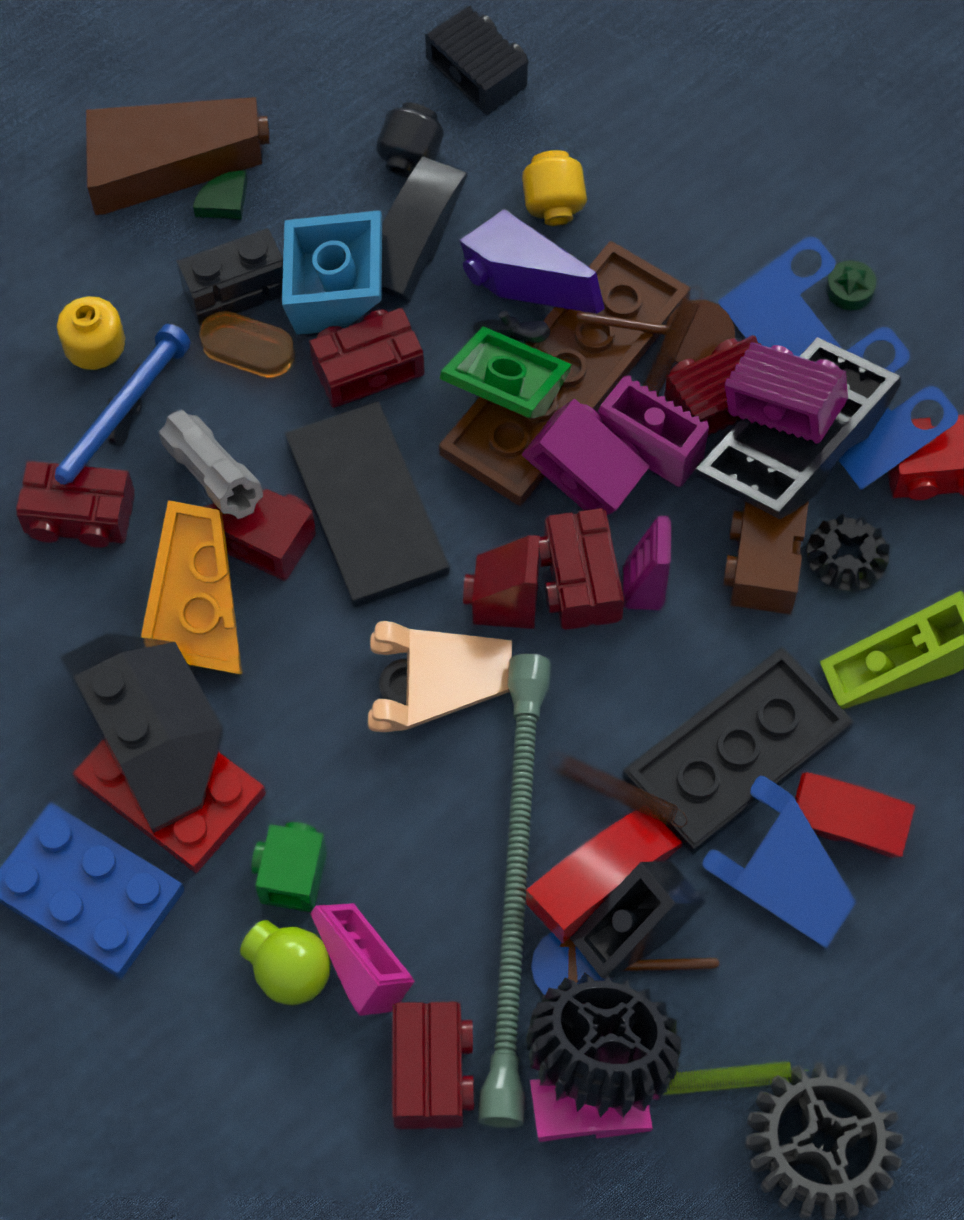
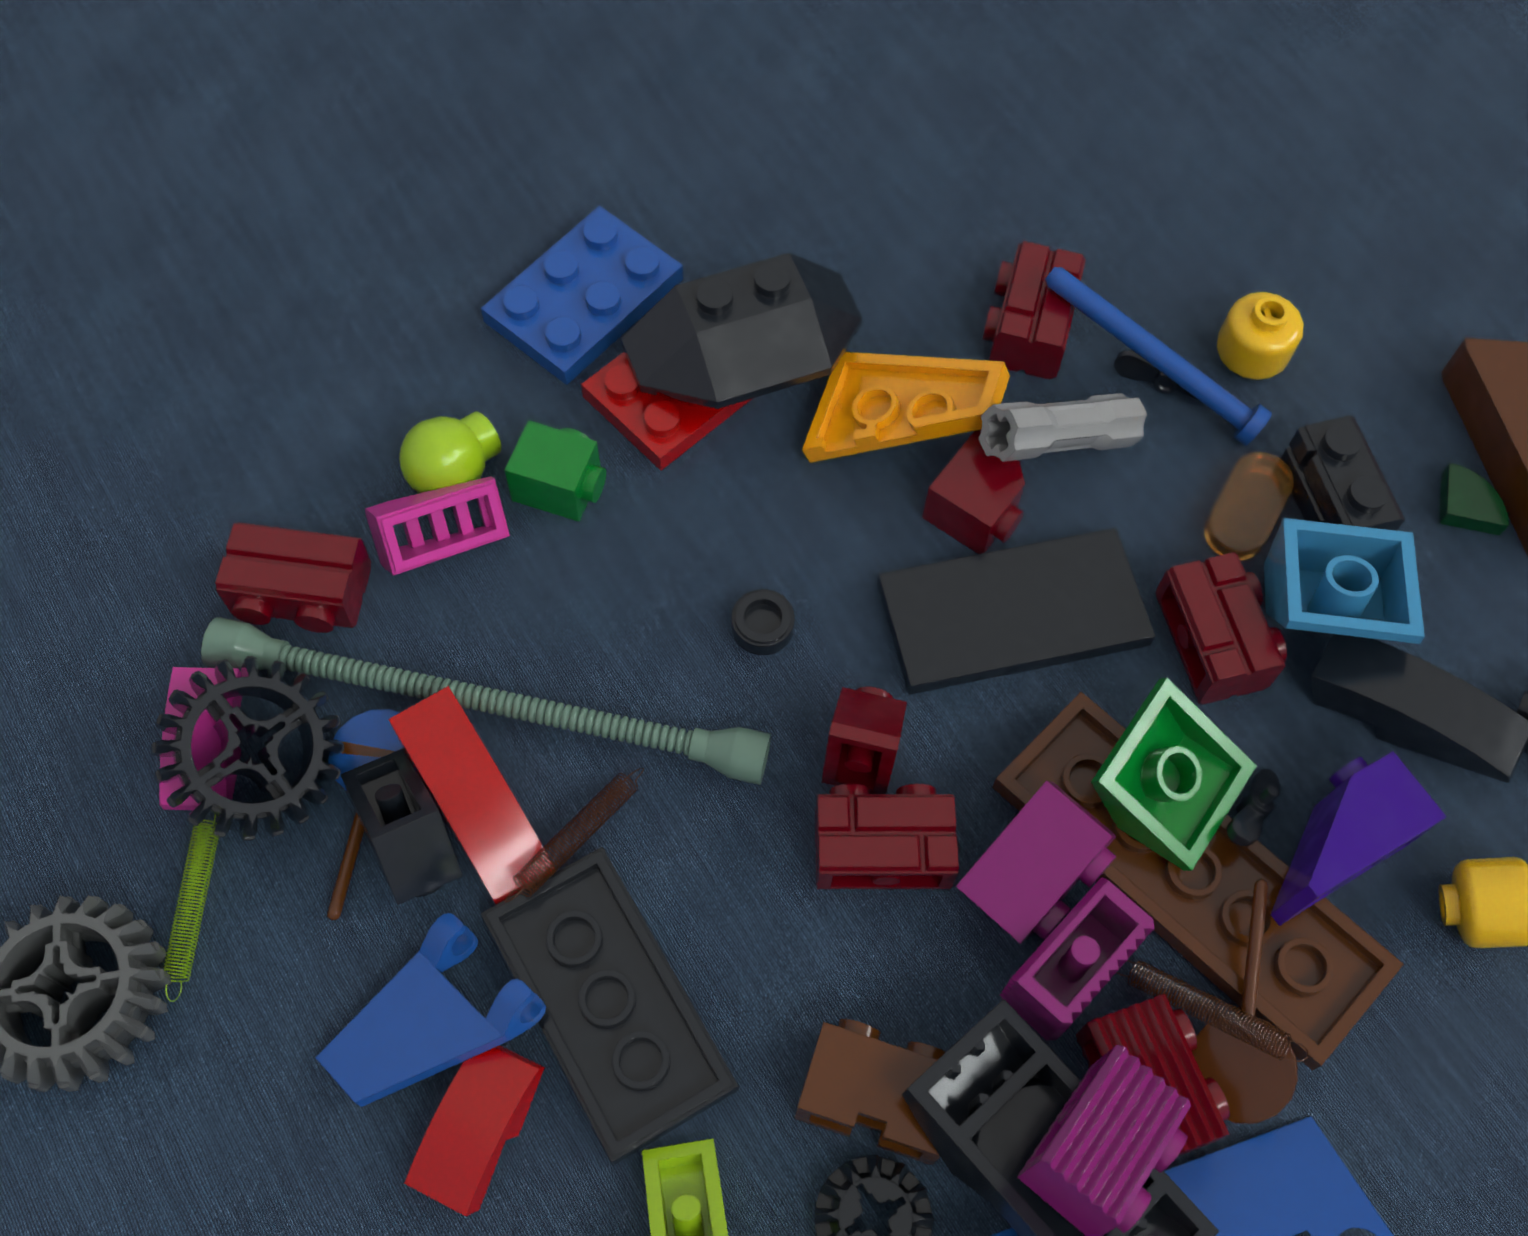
camera: 95 degrees right, 0 degrees up
light nougat flag [368,621,512,732] -> none
magenta slope [623,516,671,610] -> none

